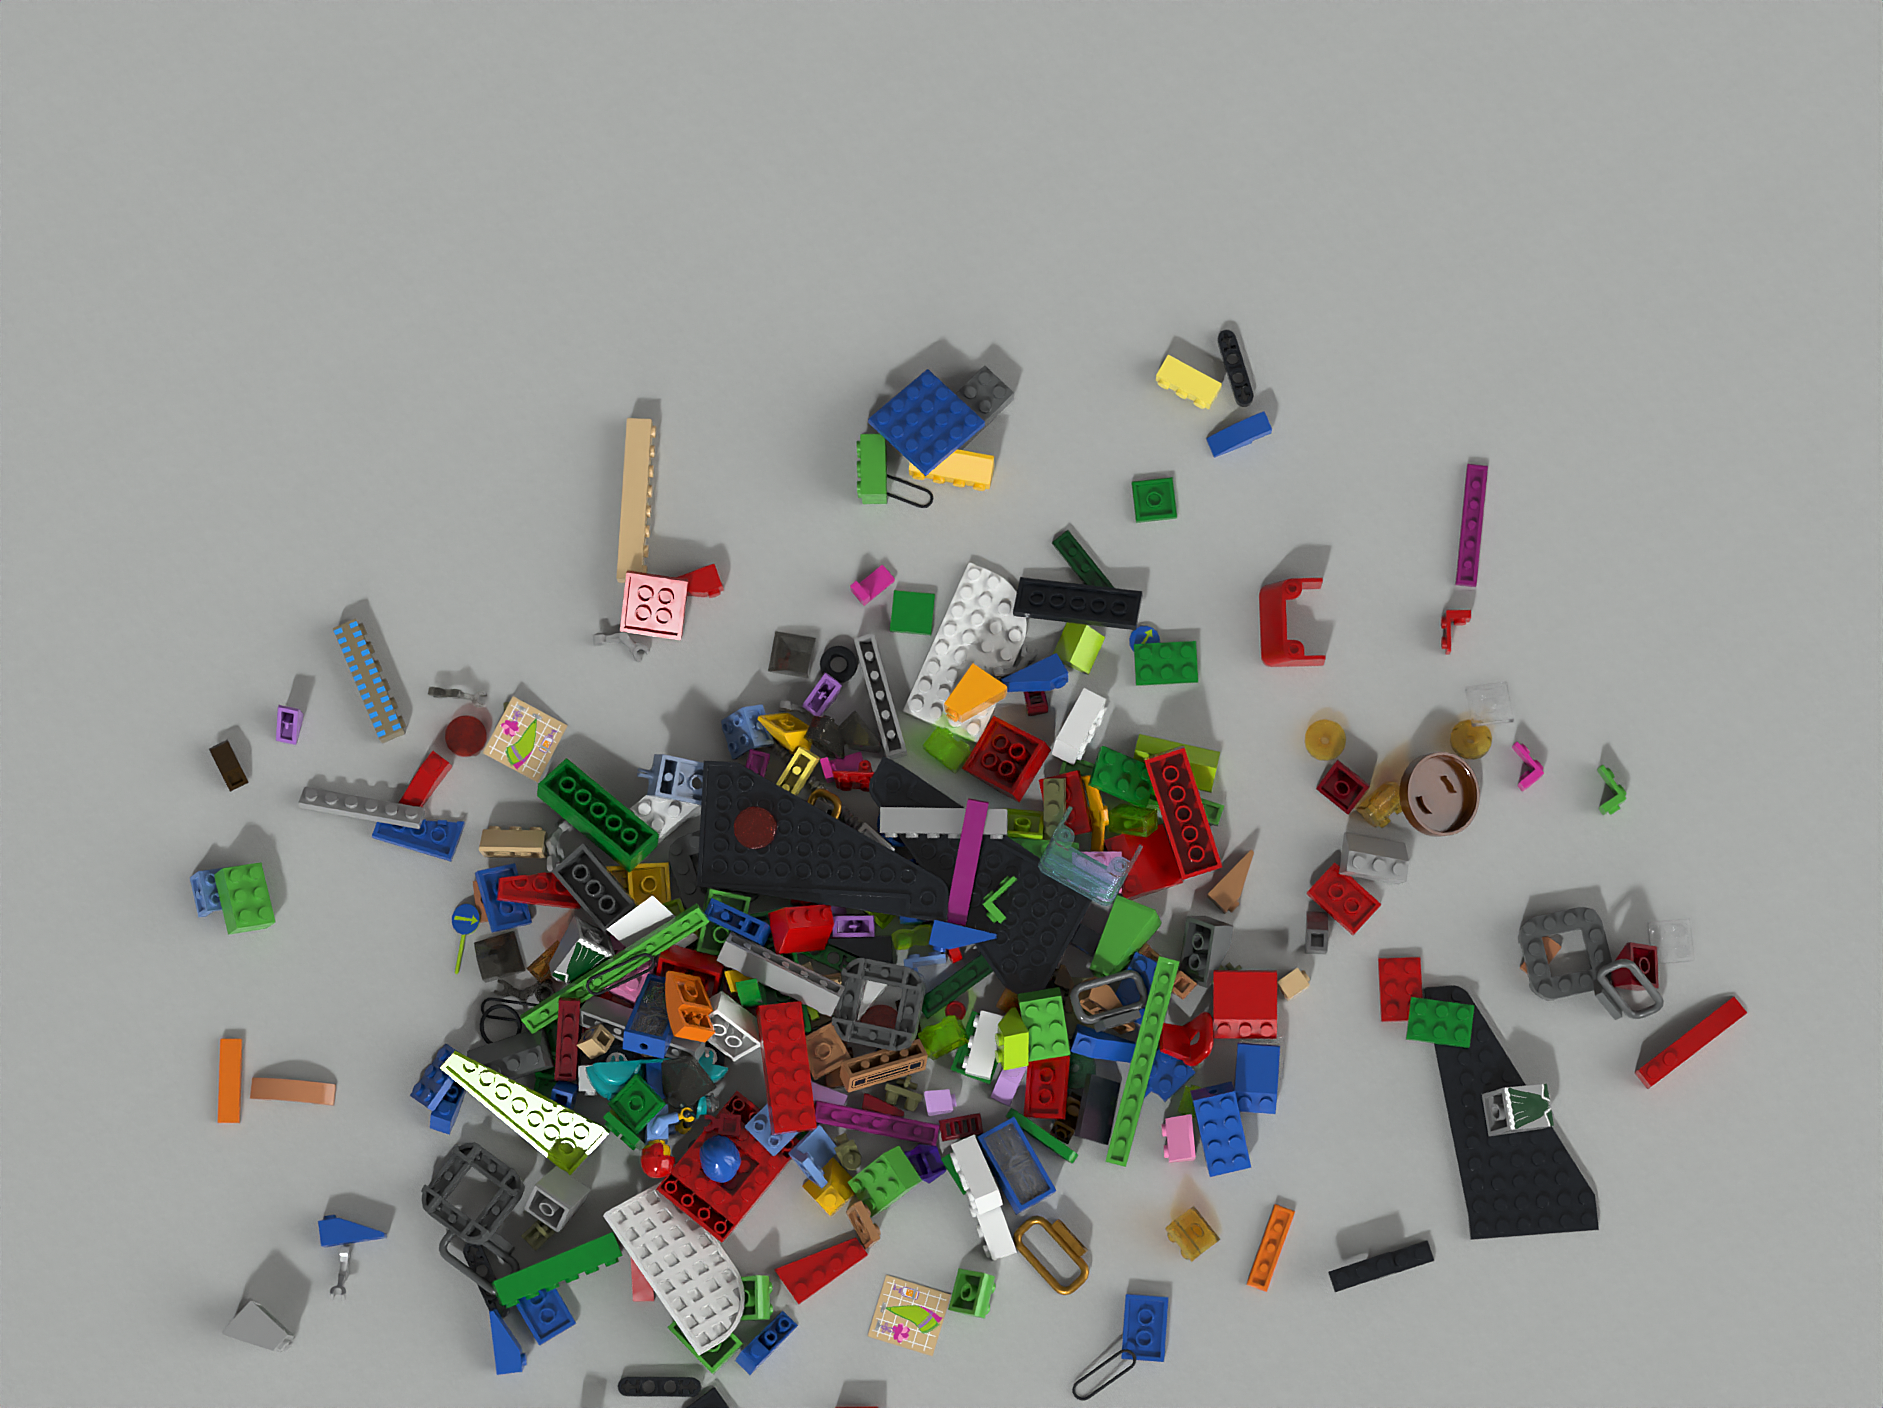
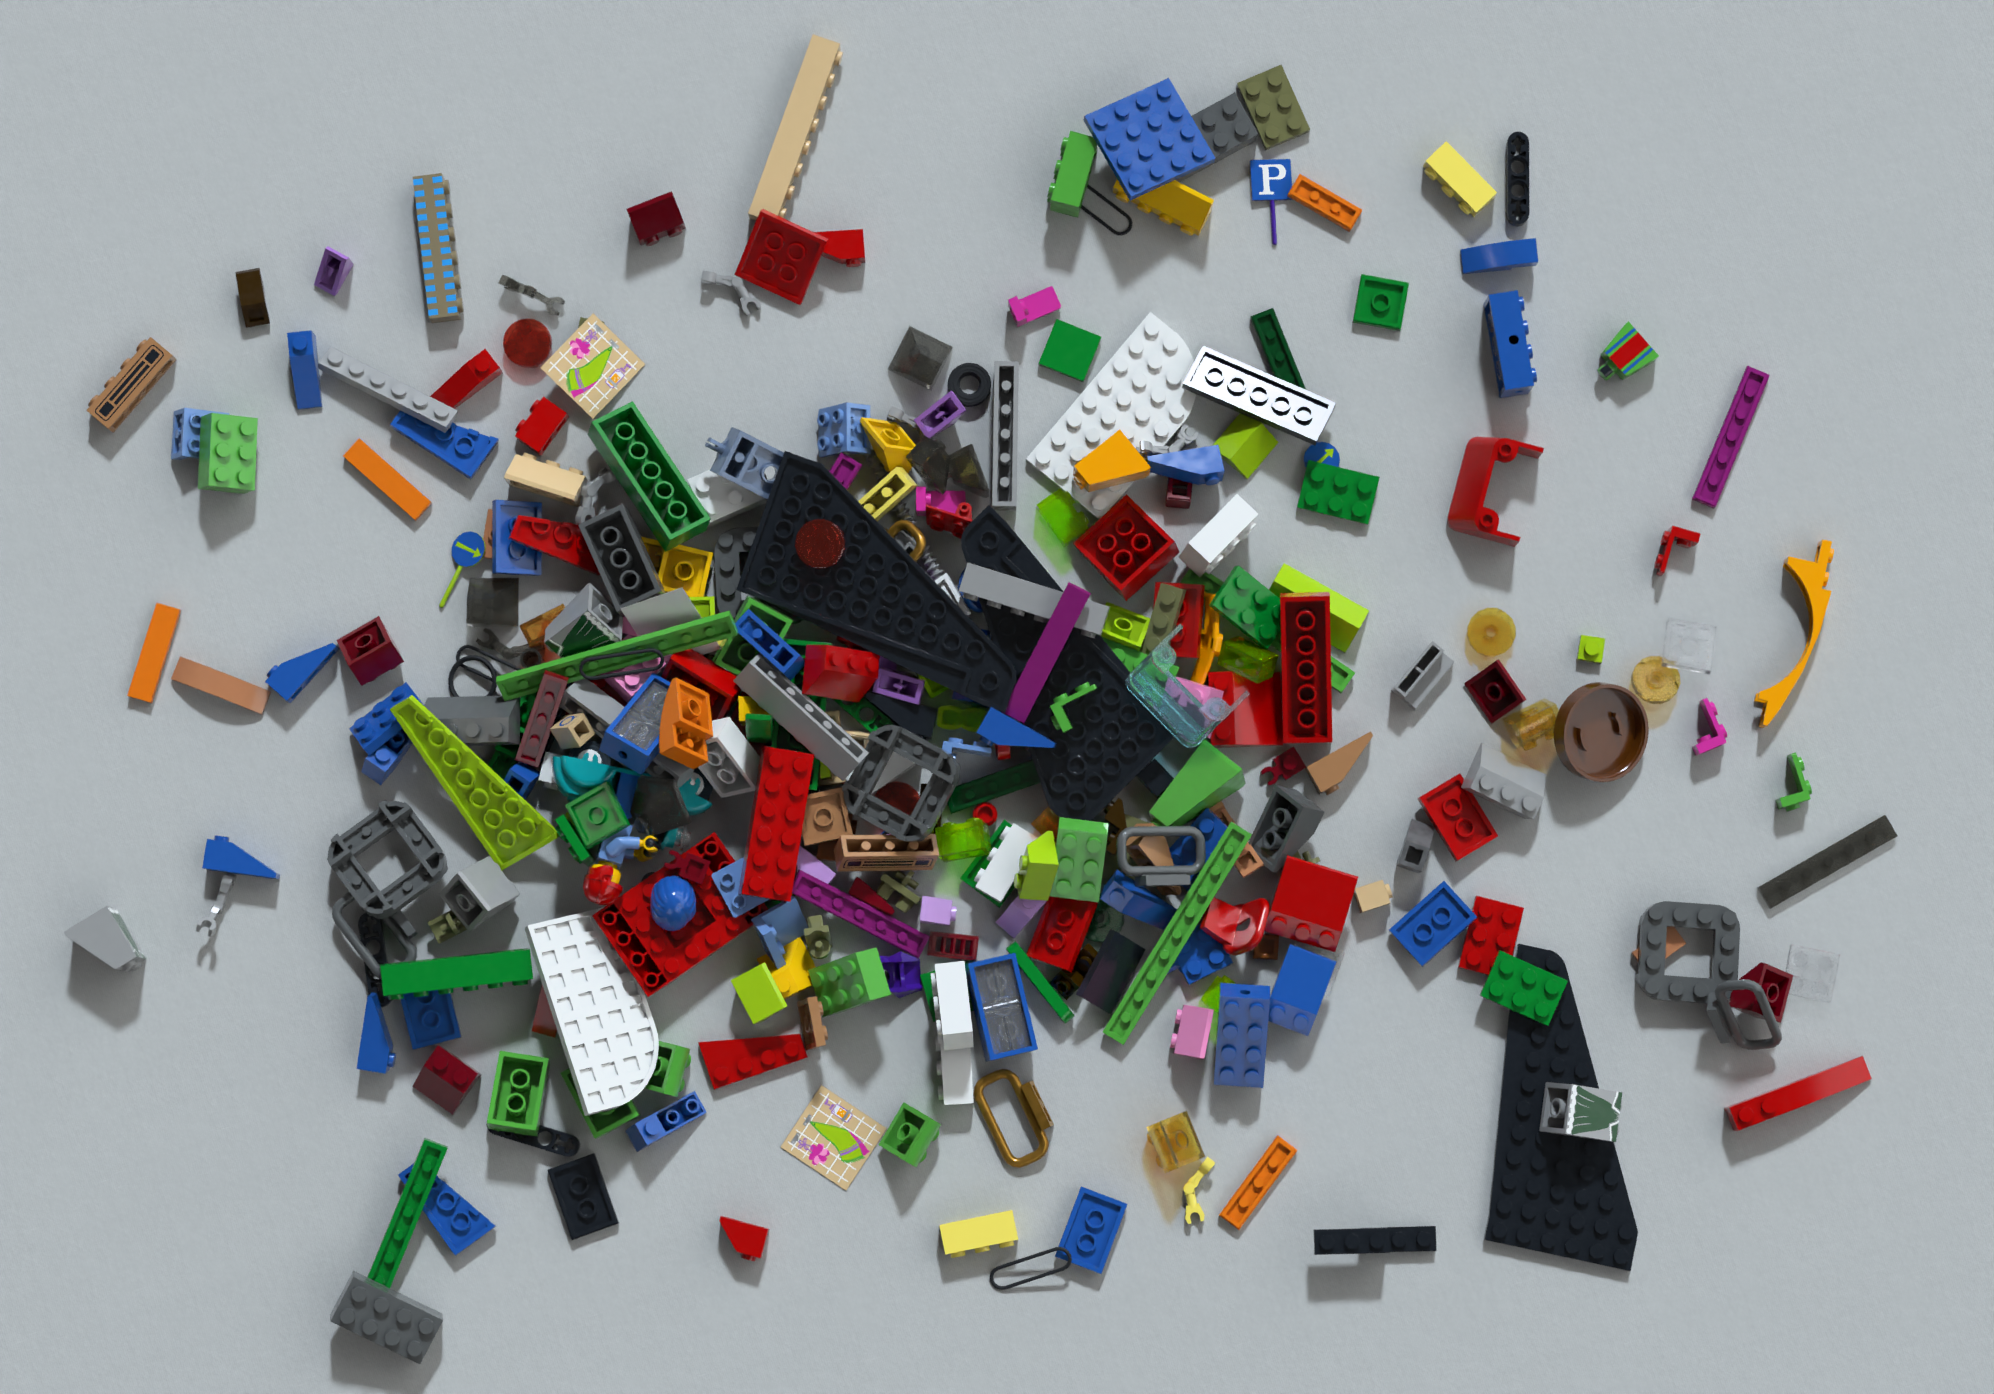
camera: 10 degrees right, 5 degrees up
none -> medium nougat brick [86,337,177,433]
none -> blue slope [265,643,339,703]
none -> blue slope [287,330,323,410]
none -> dark red slope [336,616,404,686]
none -> orange tile [343,438,432,521]
none -> dark red slope [412,1045,482,1115]
none -> bright green brick [487,1051,550,1136]
none -> red brick [515,396,569,456]
none -> dark red slope [627,191,686,246]
none -> lime slope [731,962,787,1024]
none -> light yellow brick [939,1210,1018,1258]
none -> light yellow piece [1183,1156,1215,1224]
none -> olive plate [1237,65,1310,150]
none -> blue piece [1250,159,1293,245]
none -> dark orange tile [1253,934,1279,960]
none -> dark red plate [1260,746,1306,786]
none -> orange tile [1287,174,1362,232]
none -> blue plate [1389,881,1477,967]
none -> light grey piece [1391,641,1454,710]
none -> blue brick [1483,290,1537,398]
none -> lime plate [1576,635,1605,664]
none -> torso [1597,321,1659,381]
none -> light orange slope [1754,539,1834,728]
none -> clear smoke tile [1757,815,1898,909]

